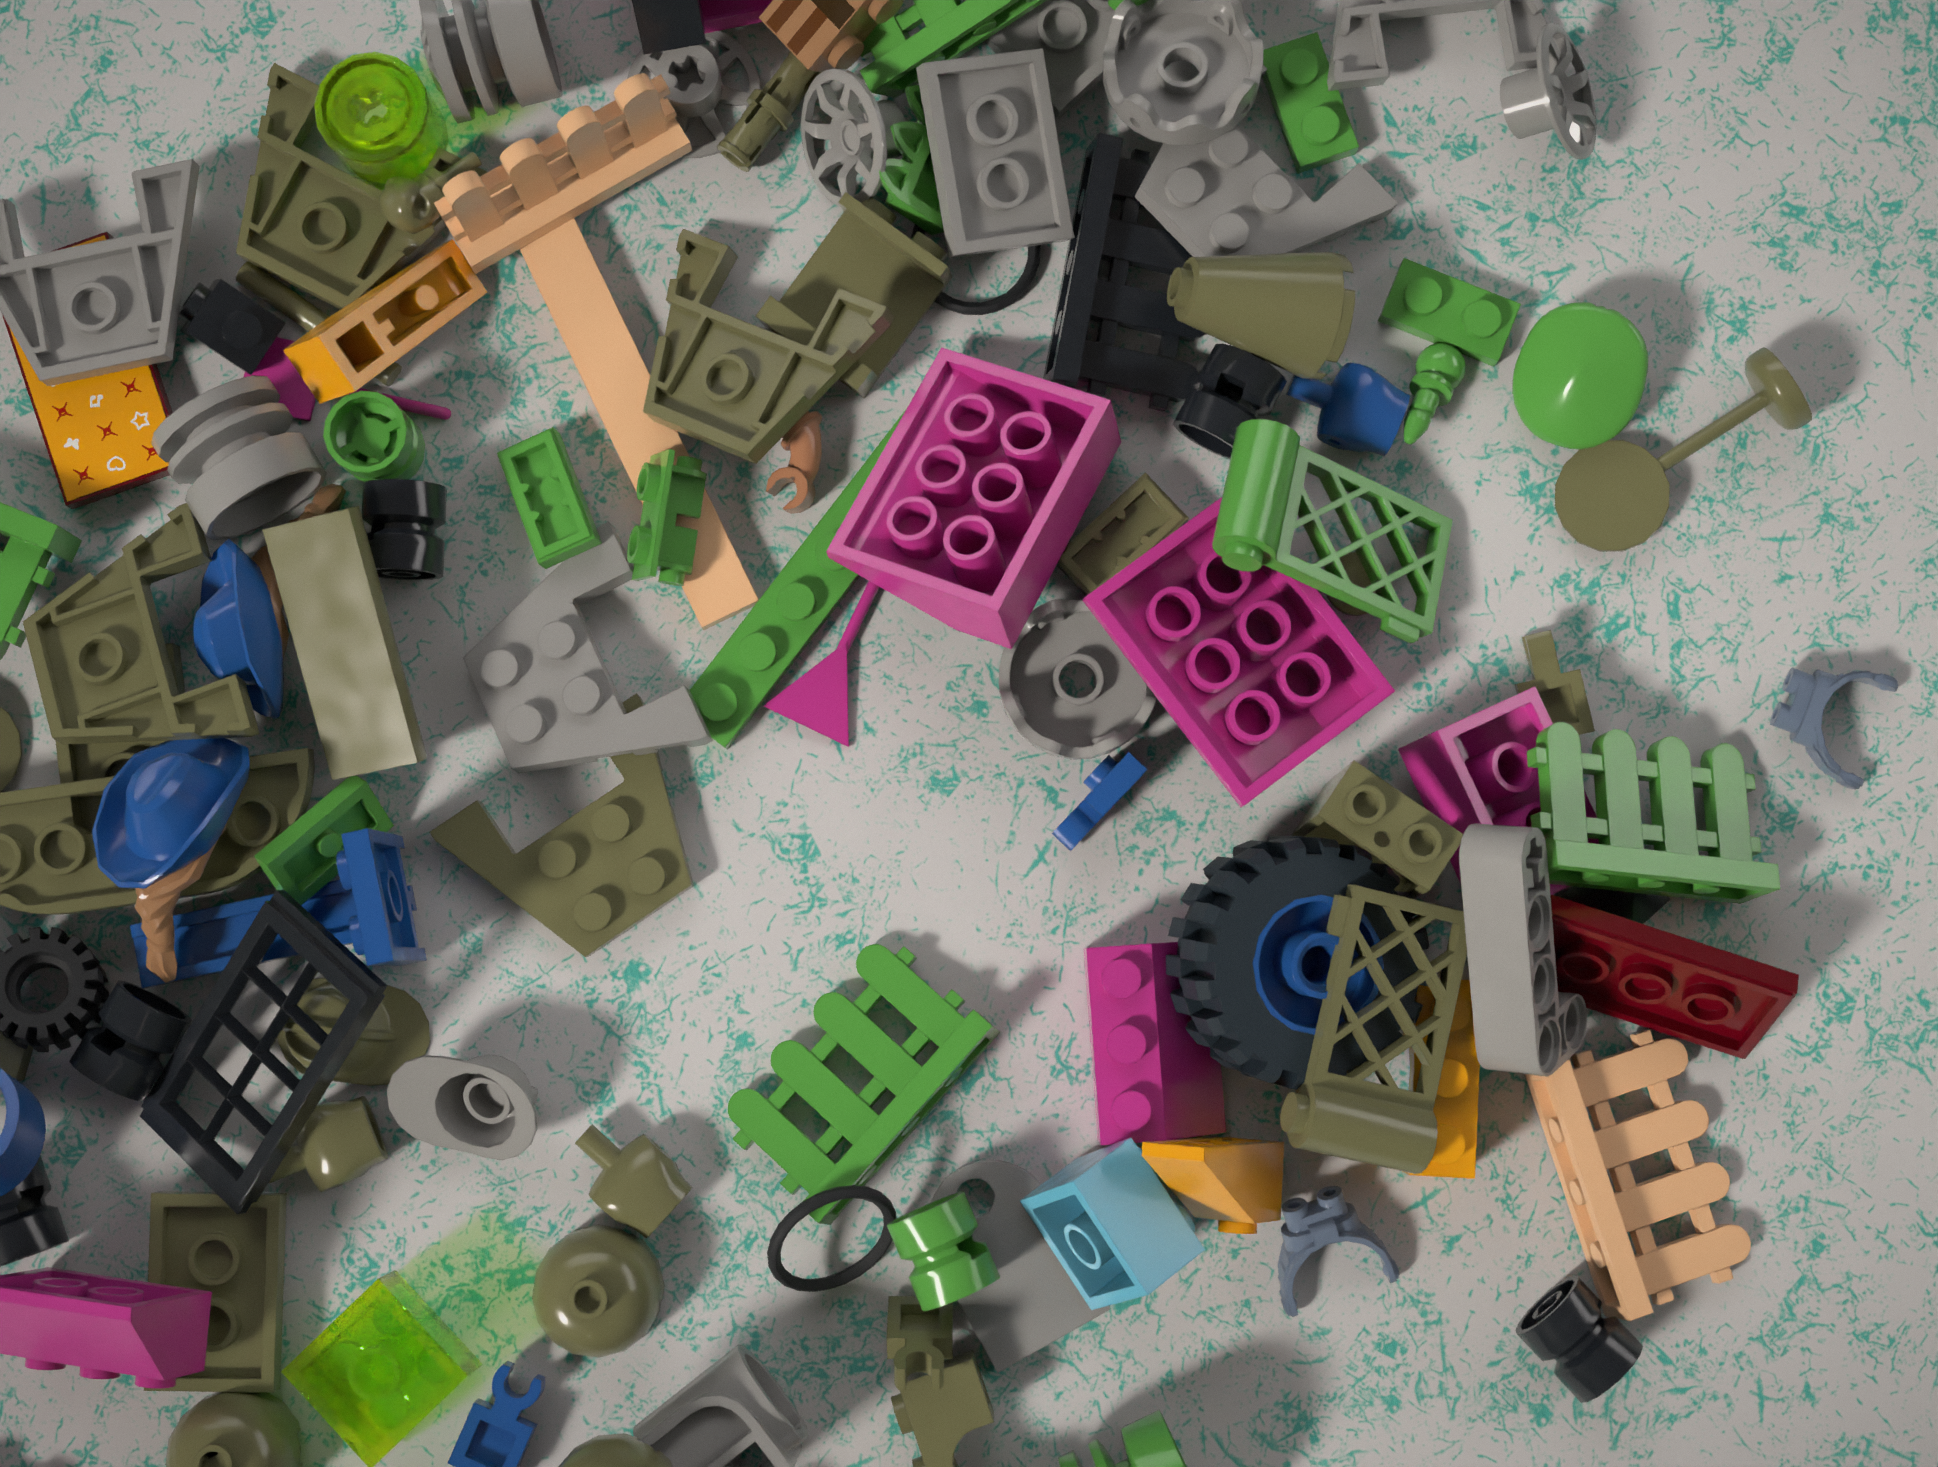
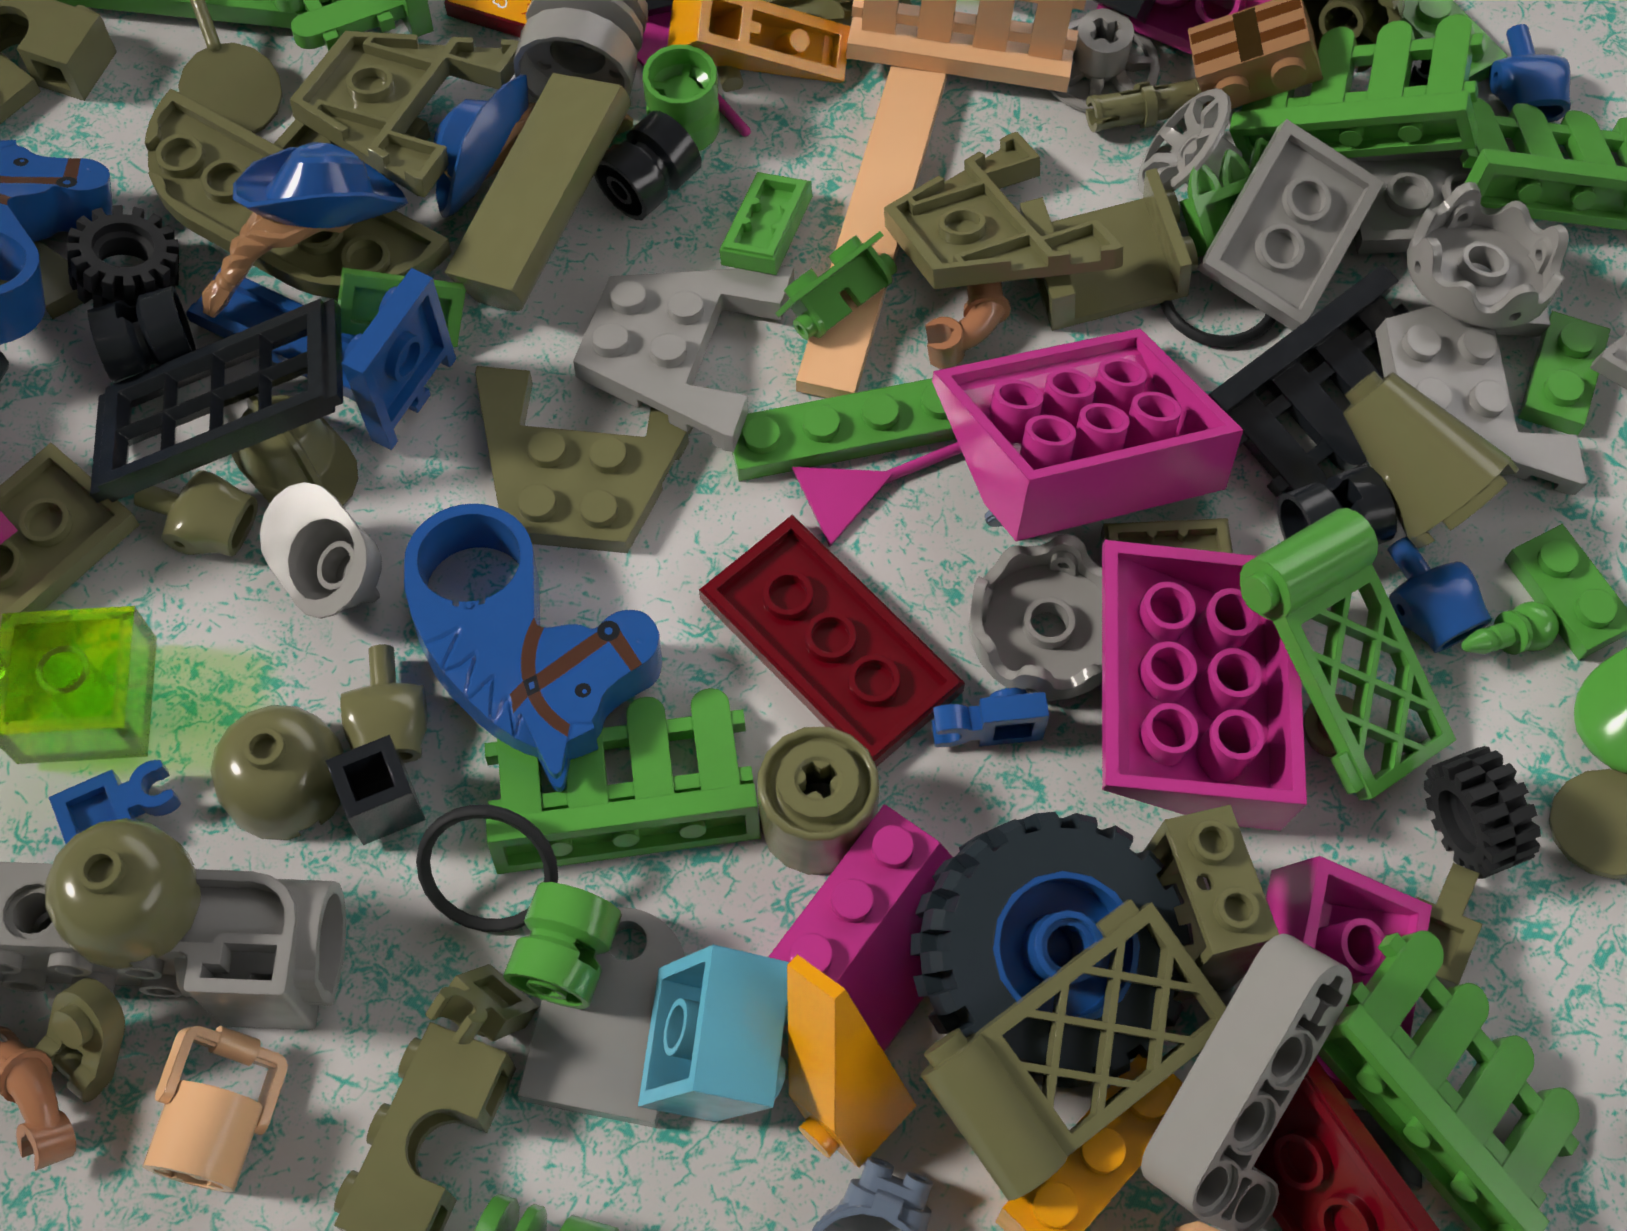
camera: 35 degrees right, 20 degrees down
none -> black brick [325,734,426,846]
none -> blue animal [404,504,662,792]
none -> dark red tile [699,514,965,767]
none -> olive piece [758,727,879,875]
none -> black tyre [1424,746,1541,879]

